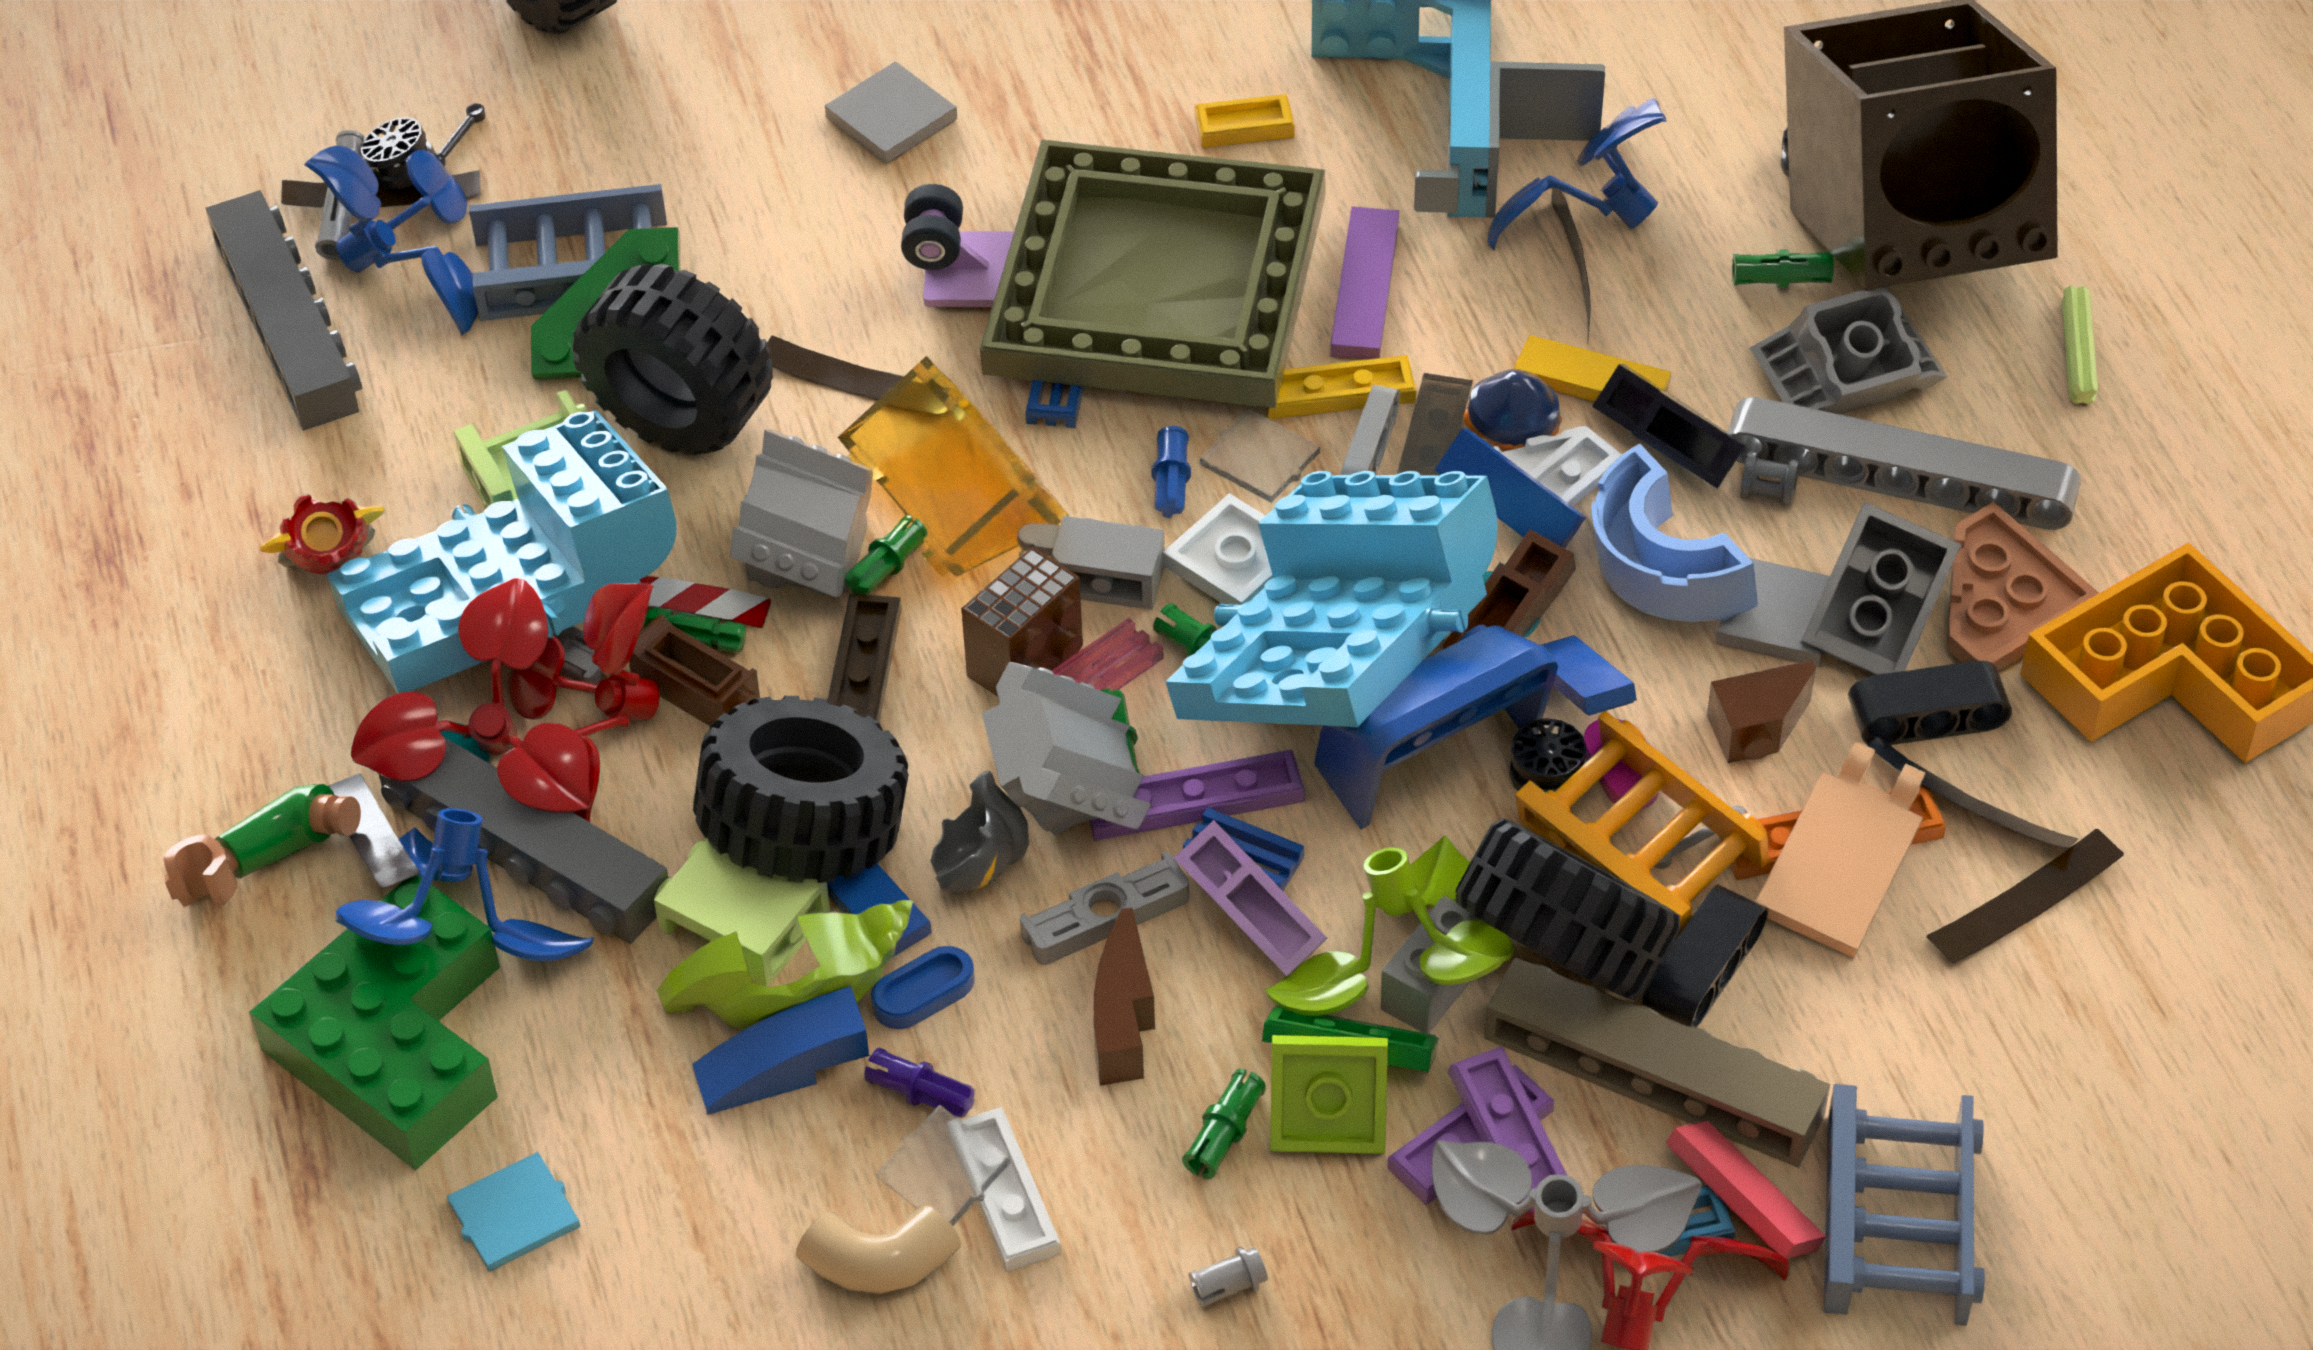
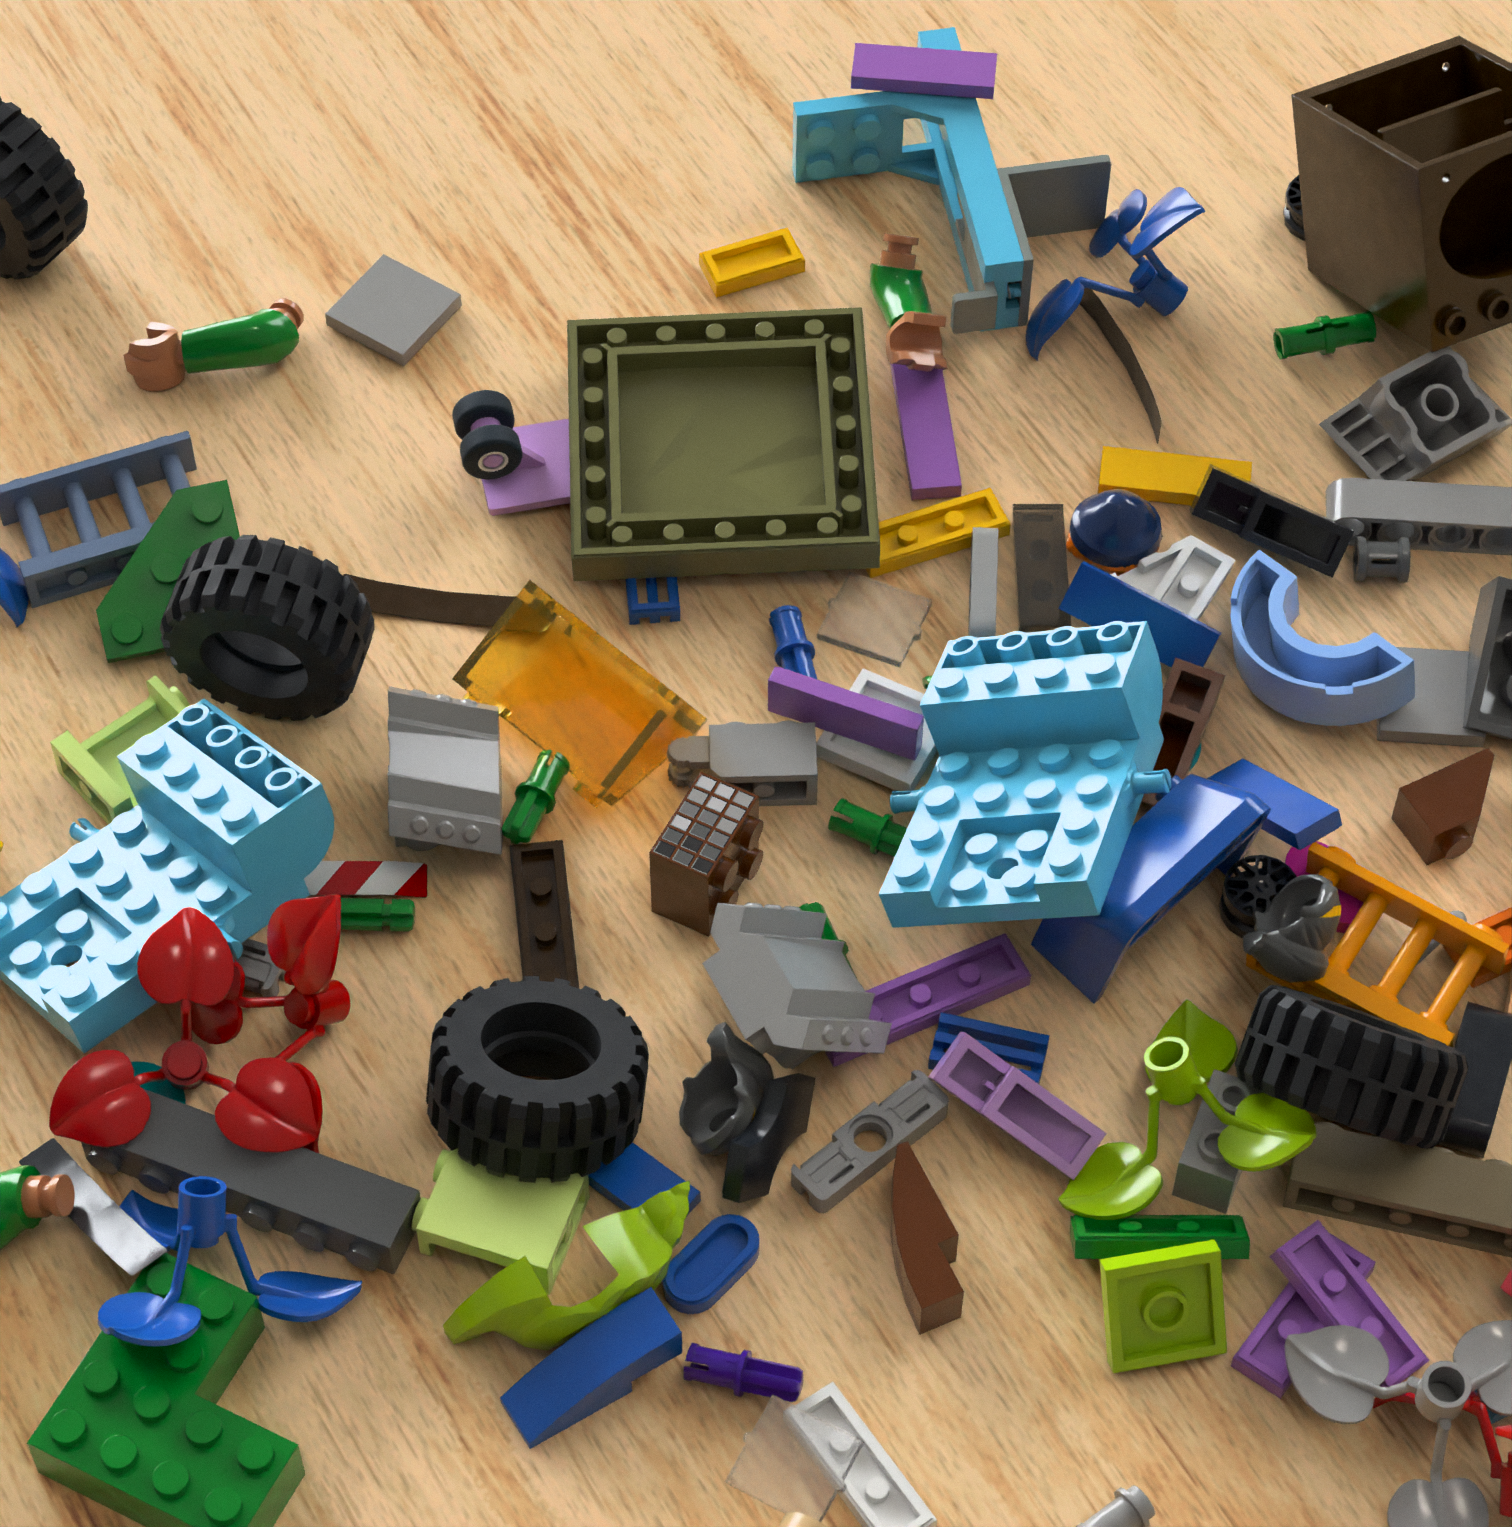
camera: 15 degrees left, 5 degrees up
reddish brown window [628,613,760,726] -> none
clear pink tile [1051,618,1164,691] -> none
green pin [1182,1069,1266,1179] -> none
none -> green piece [123,298,304,392]
none -> black tile [722,1073,816,1203]
none -> medium lavender tile [768,666,924,761]
none -> nougat piece [870,233,948,372]
none -> dark grey hair [1243,874,1341,983]

